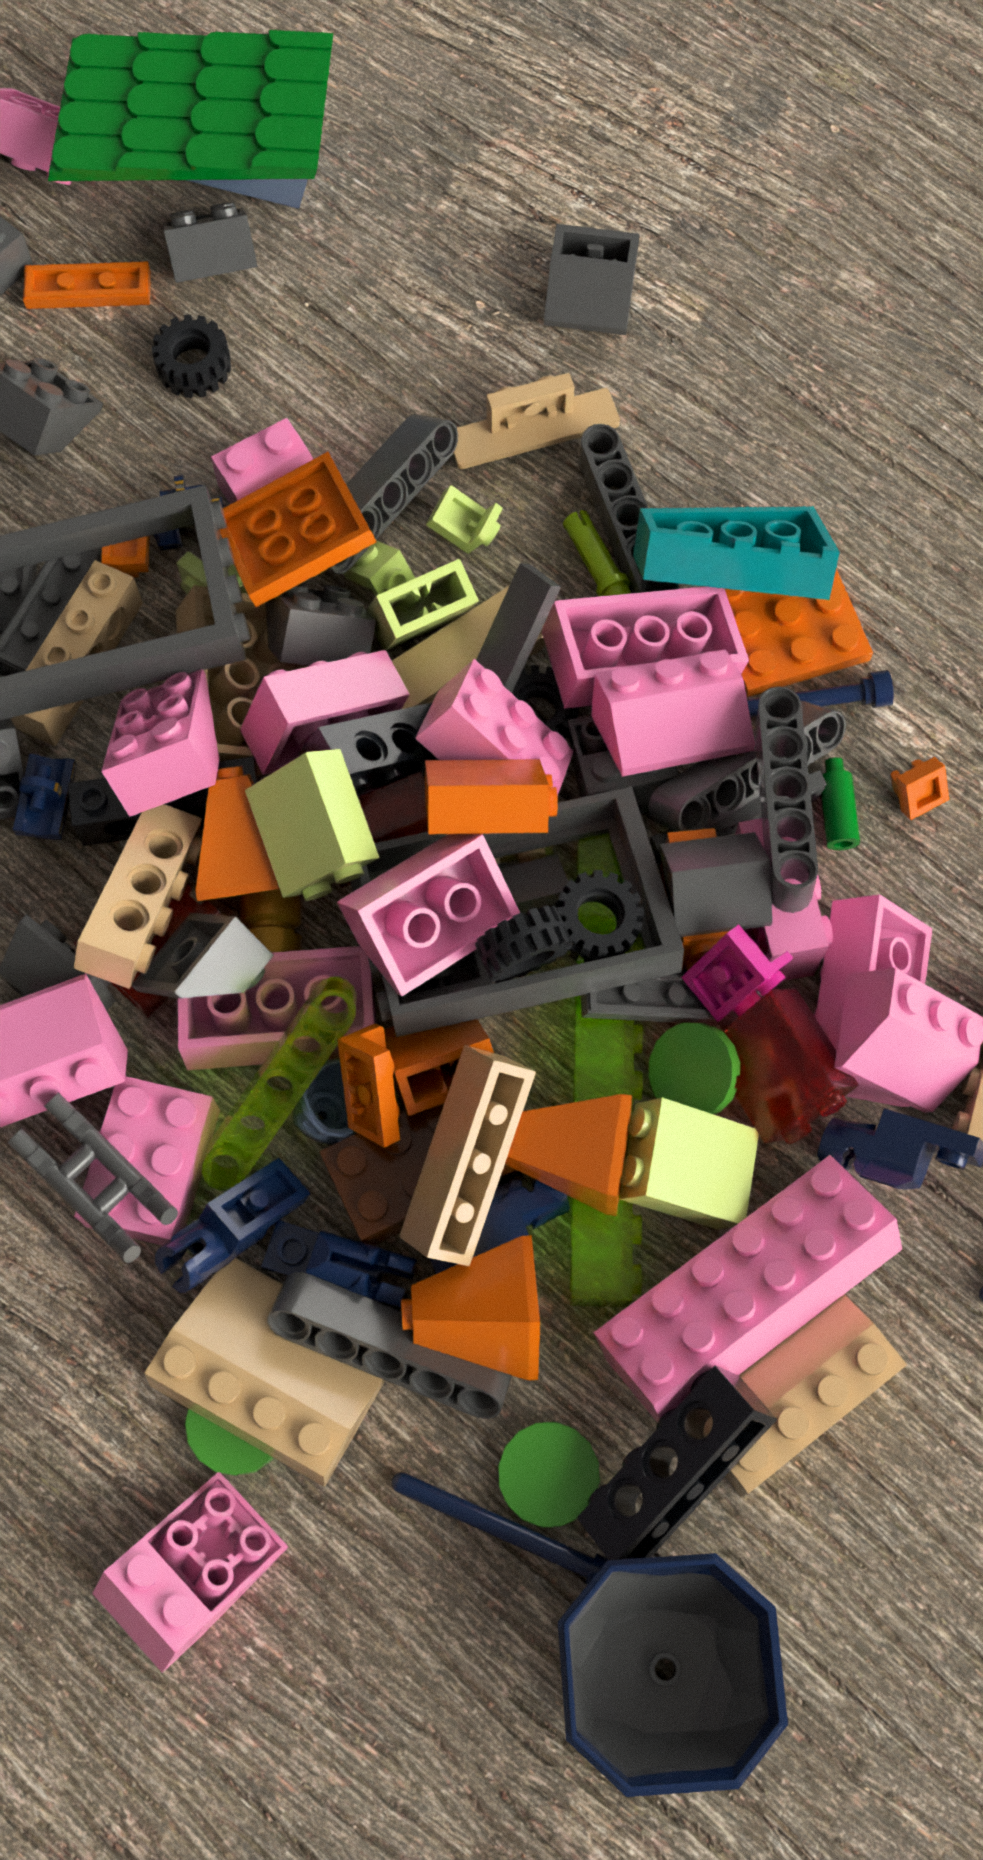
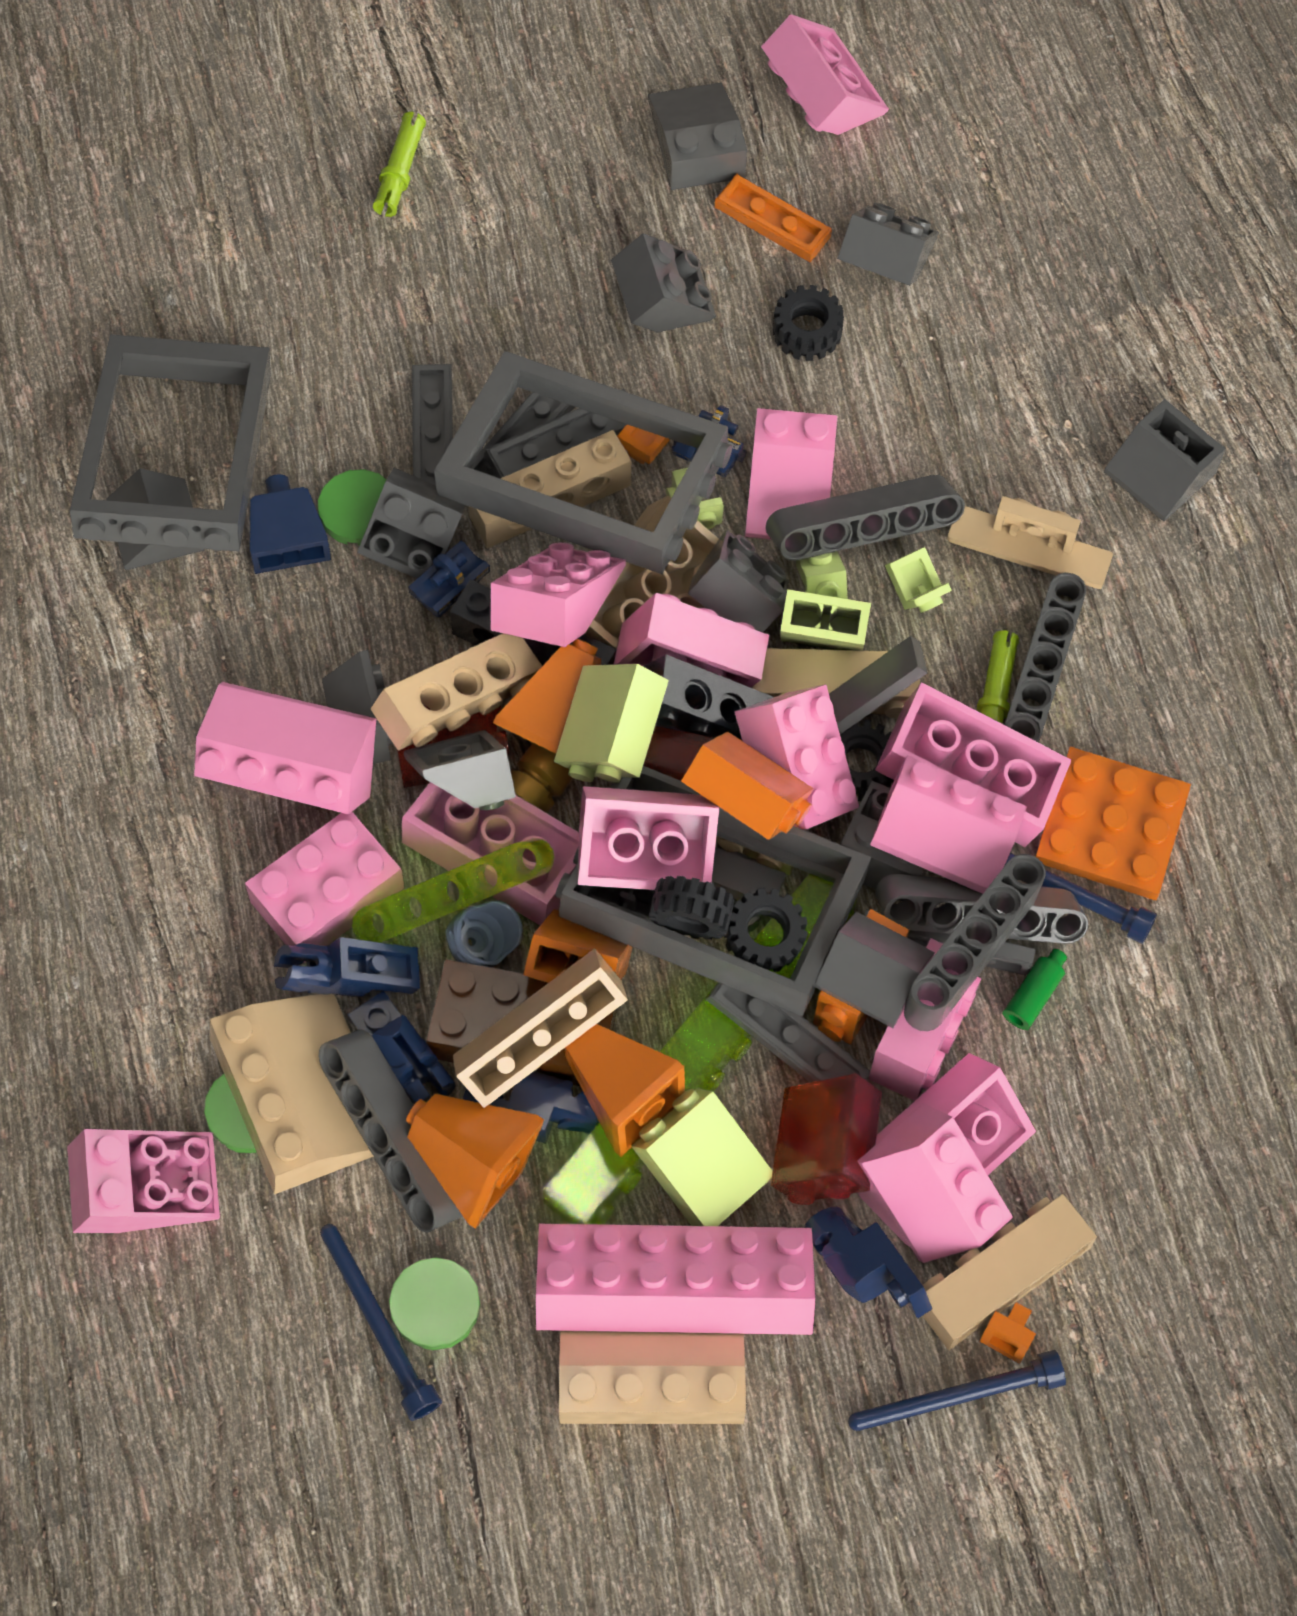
camera: 35 degrees right, 5 degrees down
dark grey piece [7,1092,178,1263] -> none
green piece [48,30,334,209] -> none
orange plate [220,452,377,607] -> none
orange bracket [337,1024,400,1148] -> none
dark grey rock [557,1553,788,1797] -> none
black brick [577,1365,777,1560] -> none
teal wedge [633,506,840,600] -> none
bright green tile [649,1023,740,1115] -> none
dark pink bracket [681,925,794,1022] -> none
orange tile [890,757,949,820] -> none

